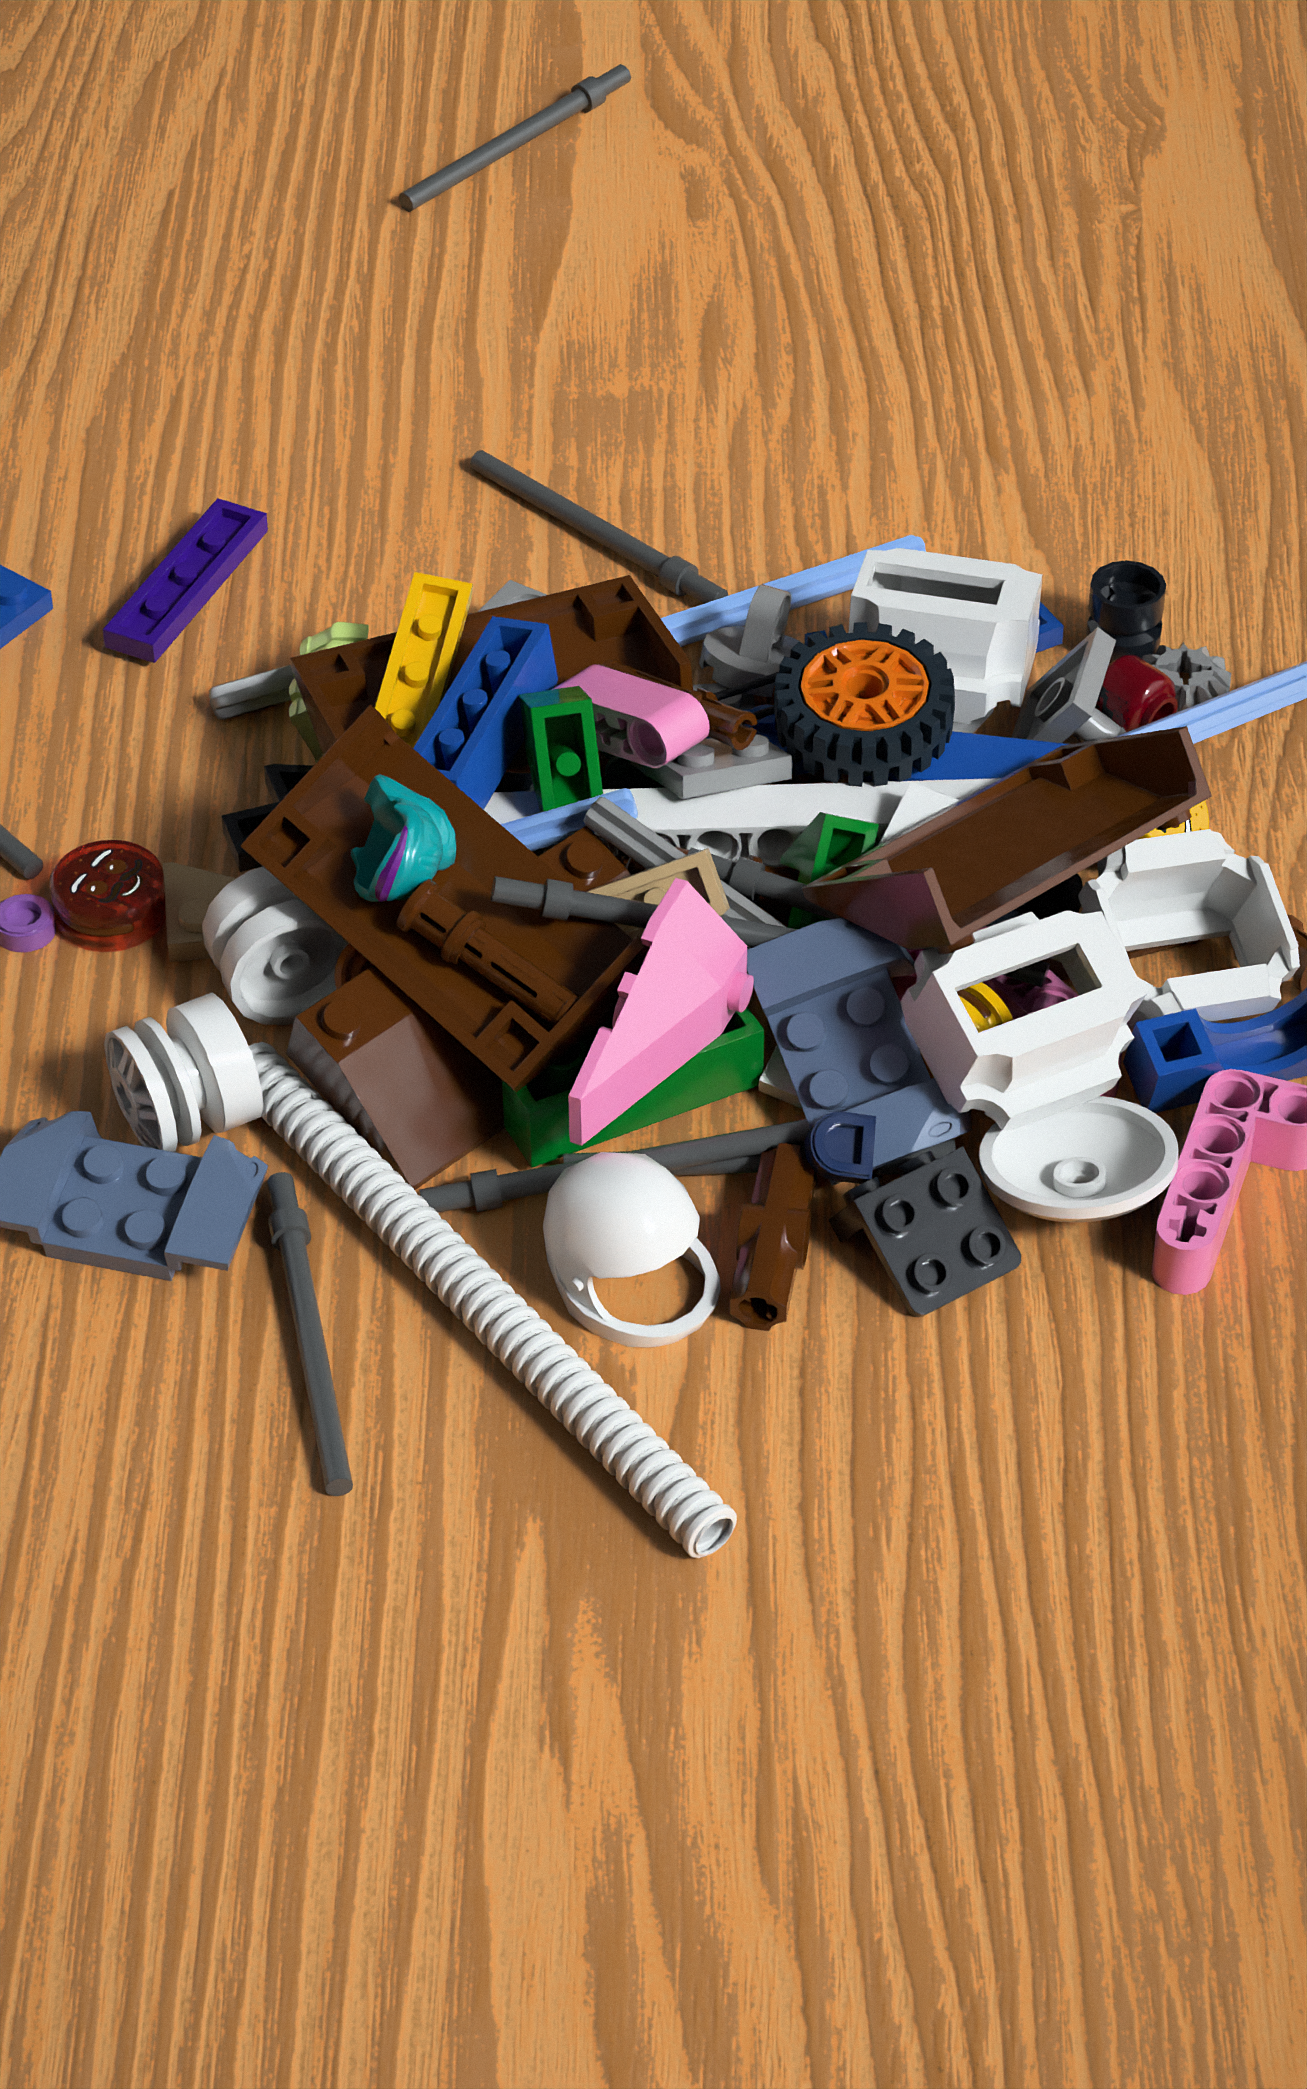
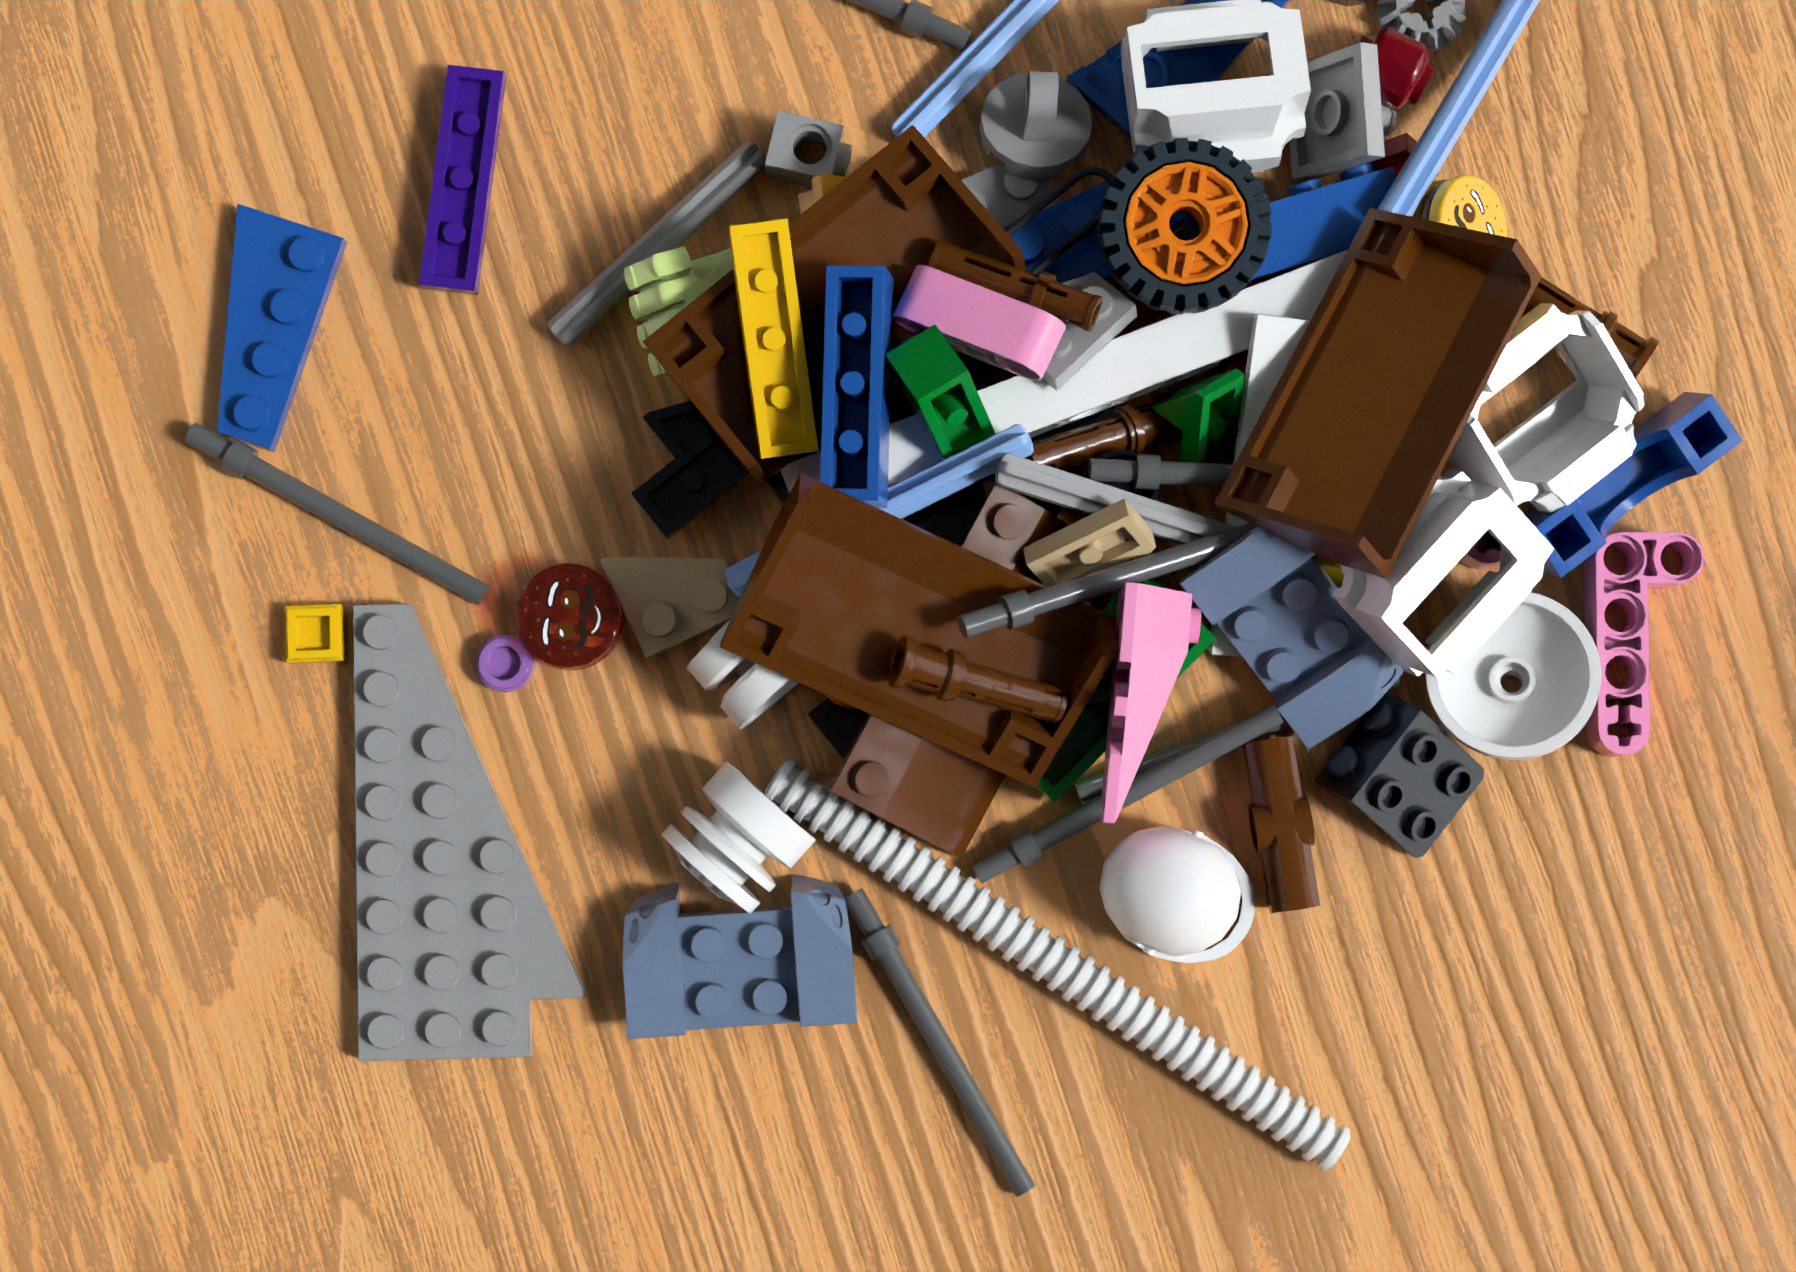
camera: 15 degrees left, 40 degrees up
teal hair [351,774,456,902] -> none
dark blue tile [804,1111,876,1184] -> none

